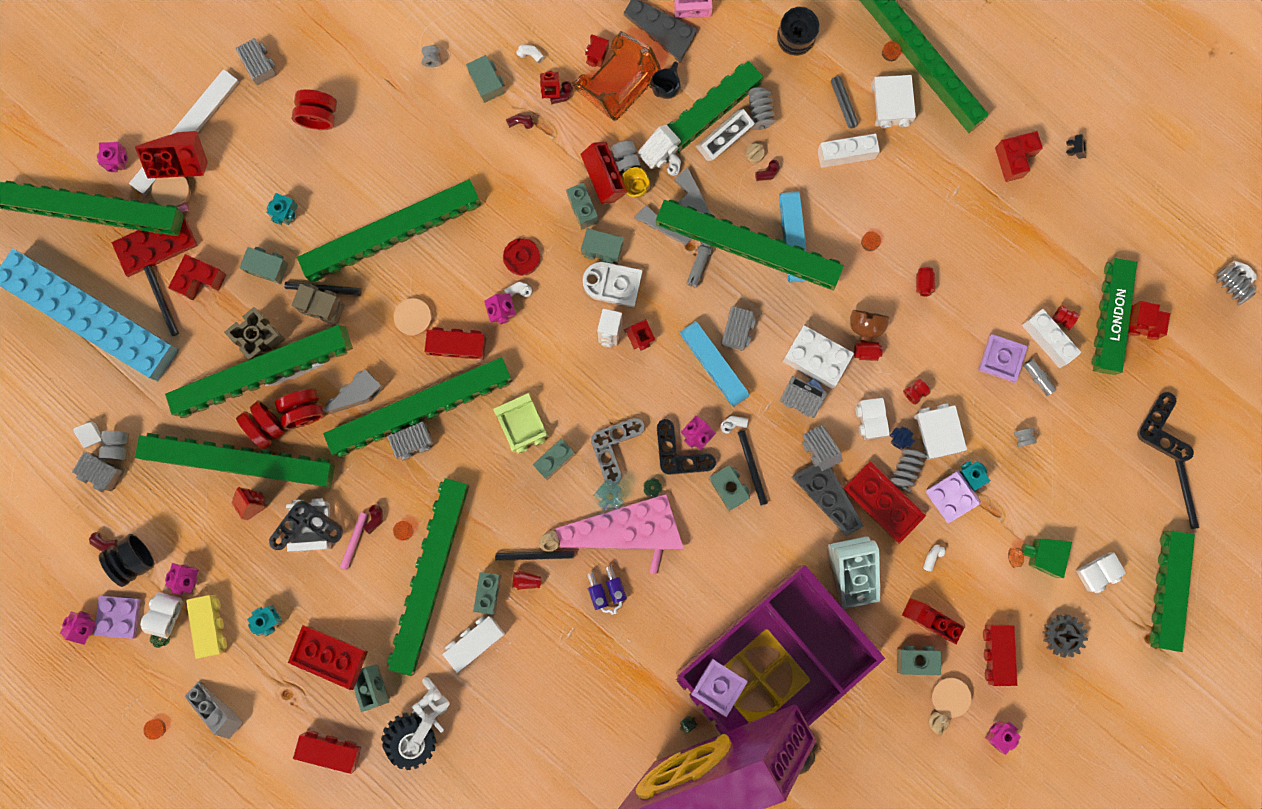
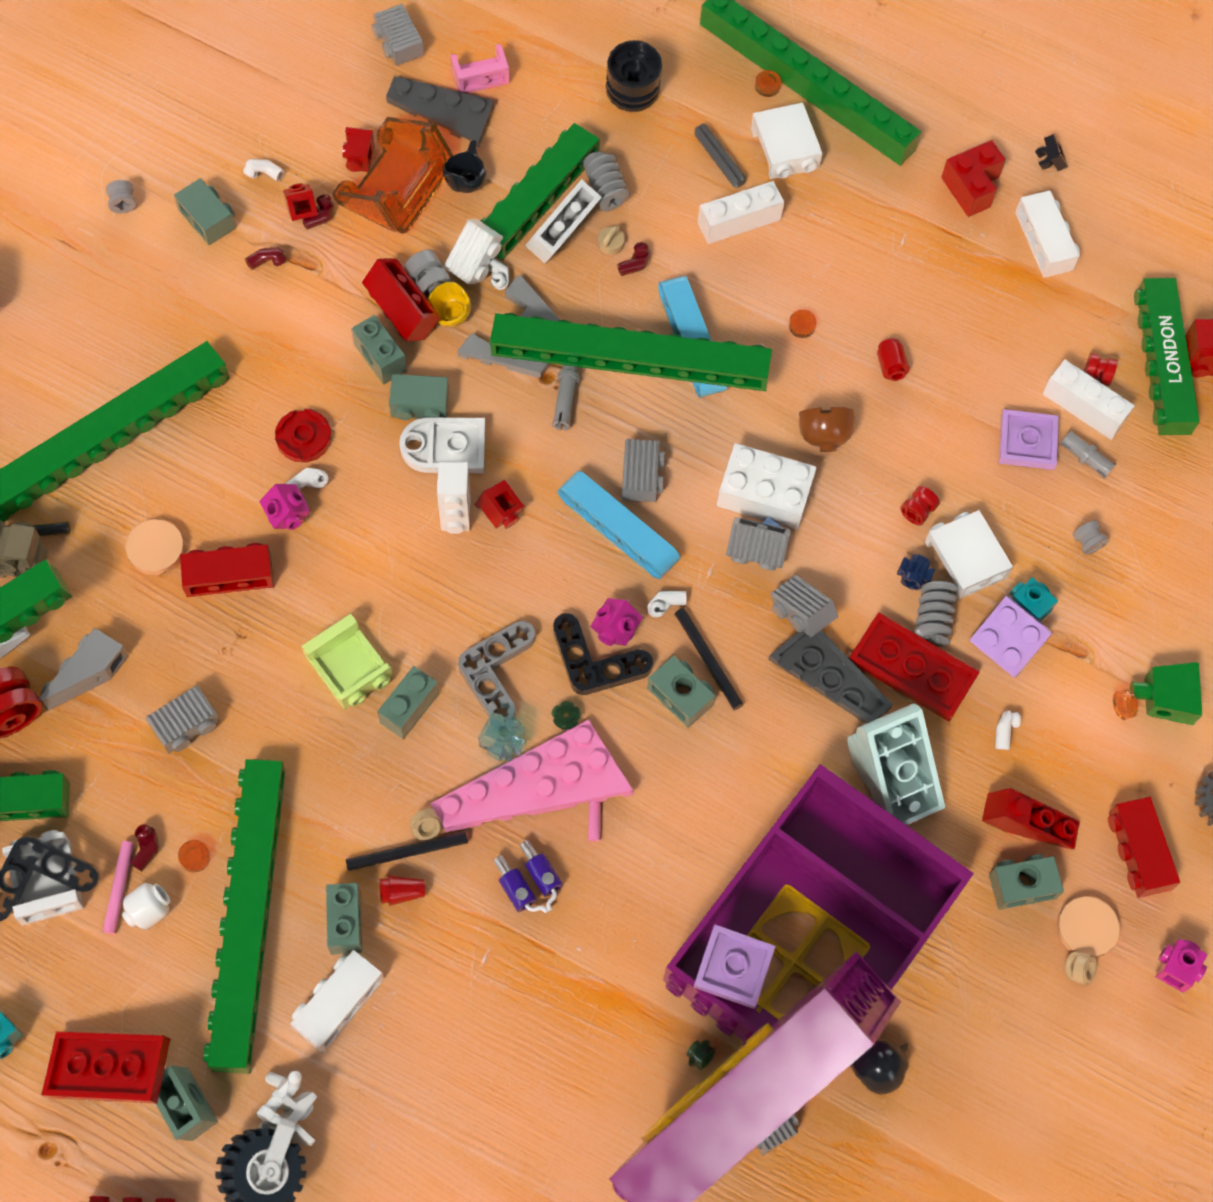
camera: 15 degrees left, 15 degrees down
green brick [323,357,512,458] -> none
red brick [854,341,883,361] -> none
white brick [855,398,889,440] -> none
none -> white head [122,883,171,930]
none -> white brick [1015,190,1080,278]

